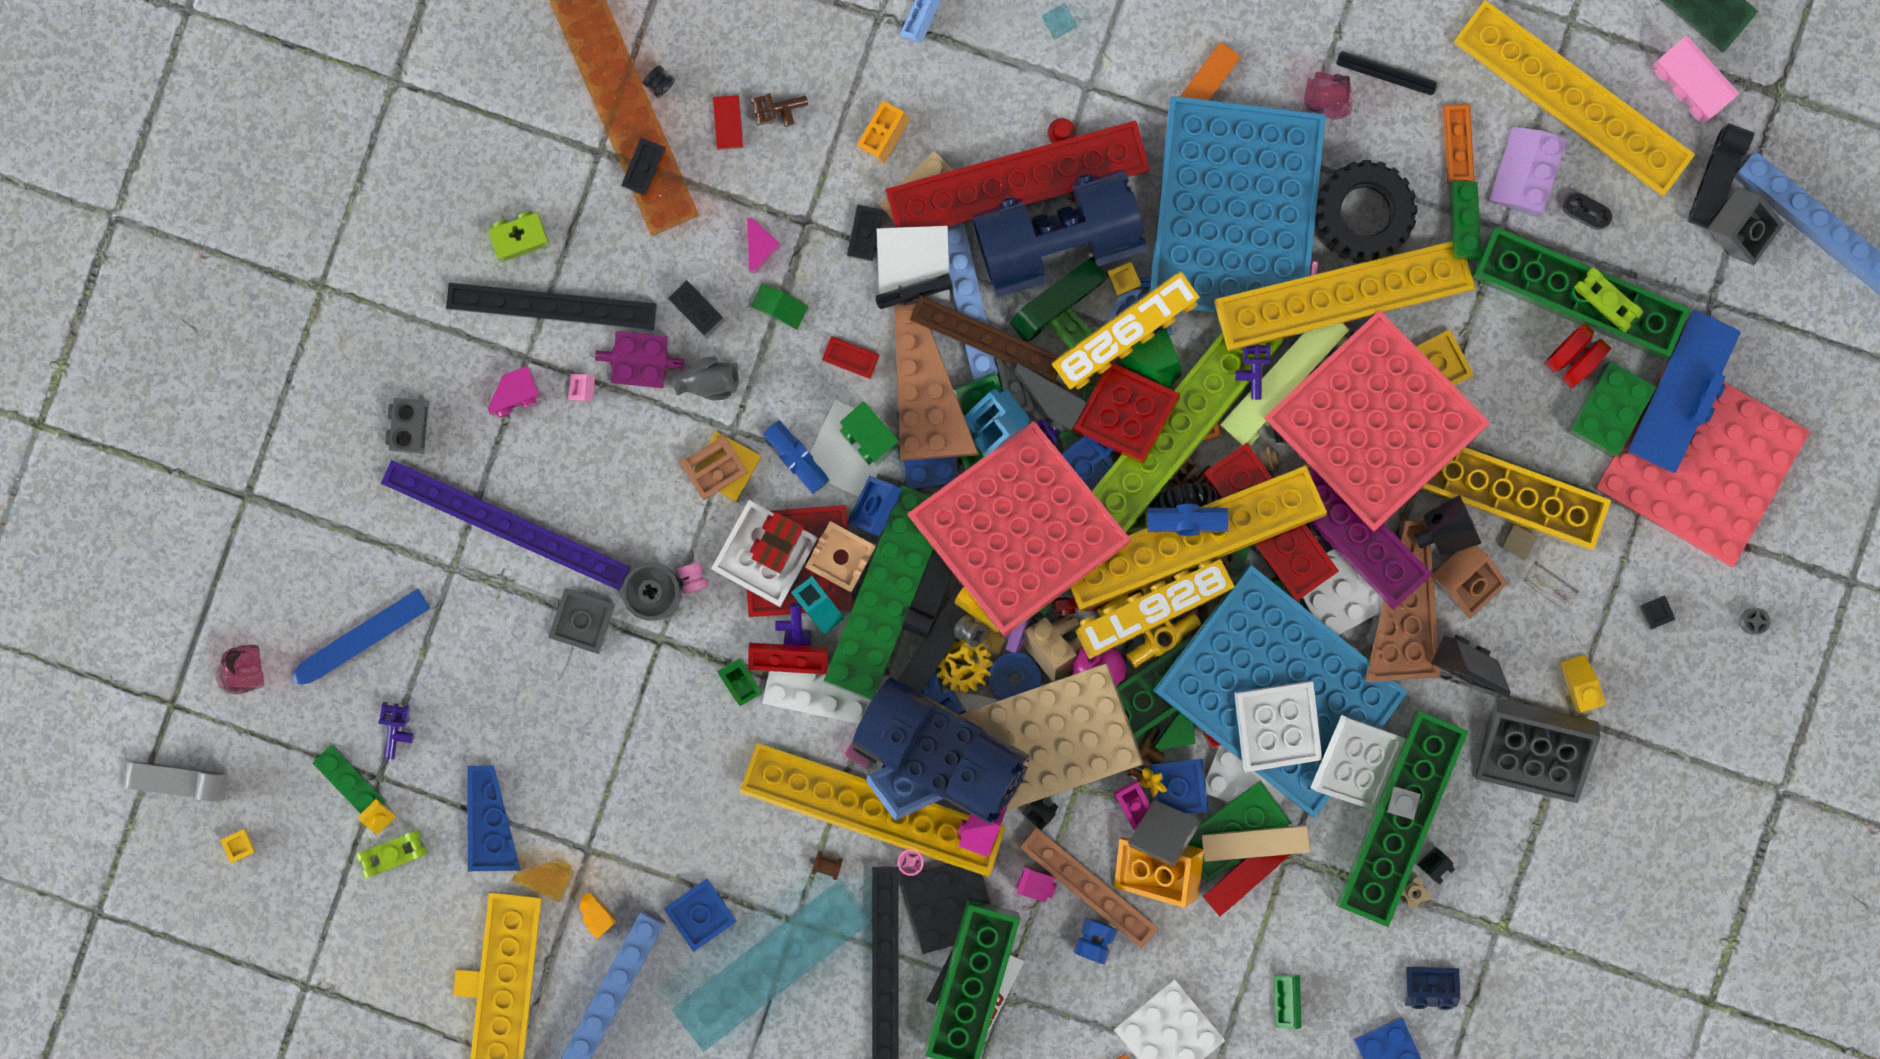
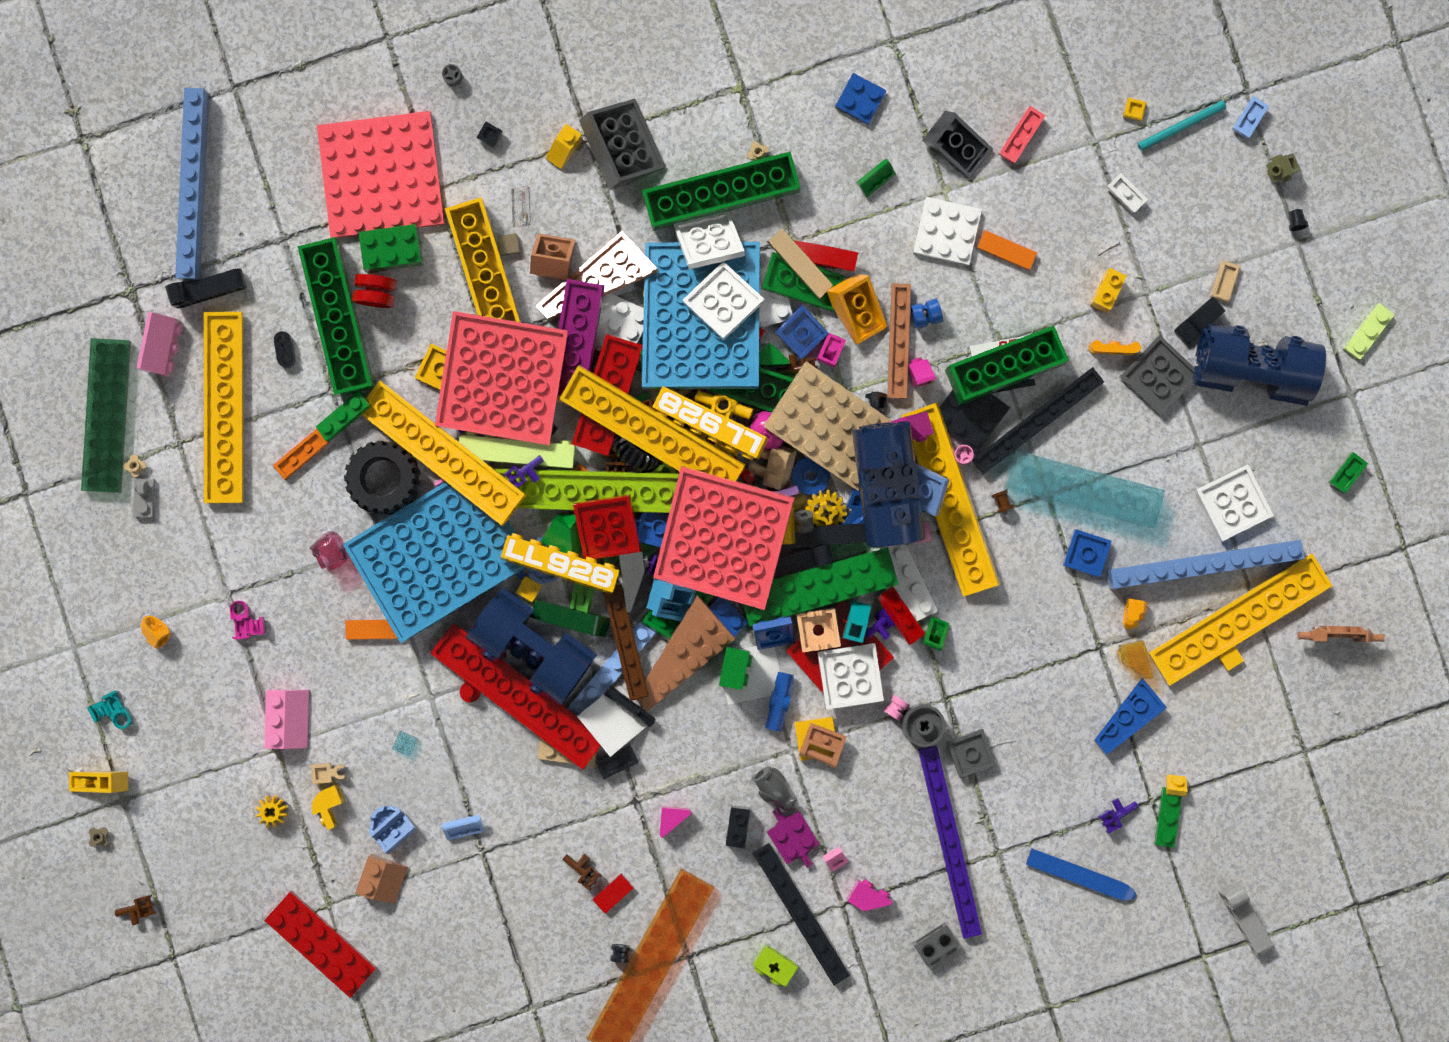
camera: 135 degrees left, 0 degrees up
clear pink piece [215,644,264,694] -> none
yellow plate [220,828,256,864] -> none
lime plate [355,829,428,879] -> none
black plate [621,137,666,197] -> none
green slope [750,283,809,330] -> none
brick [750,512,805,574] -> none
red tile [822,336,880,380] -> none
light orange hinge [857,100,910,164] -> none
dark grey tile [1128,800,1201,867] -> none
yellow plant [1139,768,1167,797] -> none
blue piece [1148,504,1228,536] -> none
tan plate [1260,446,1281,472] -> none
black axle [1336,51,1437,96] -> none
light grey plate [1387,787,1421,820] -> none
dark blue bracket [1404,967,1461,1010] -> none
black torso [1414,495,1481,555] -> none
black tile [1417,847,1455,884] -> none
black slope [1431,634,1511,697] -> none
lavender slope [1488,127,1567,218] -> none
lime plate [1574,267,1643,333] -> none
blue bracket [1628,310,1741,473] -> none
dark grey brick [1708,187,1784,266] -> none

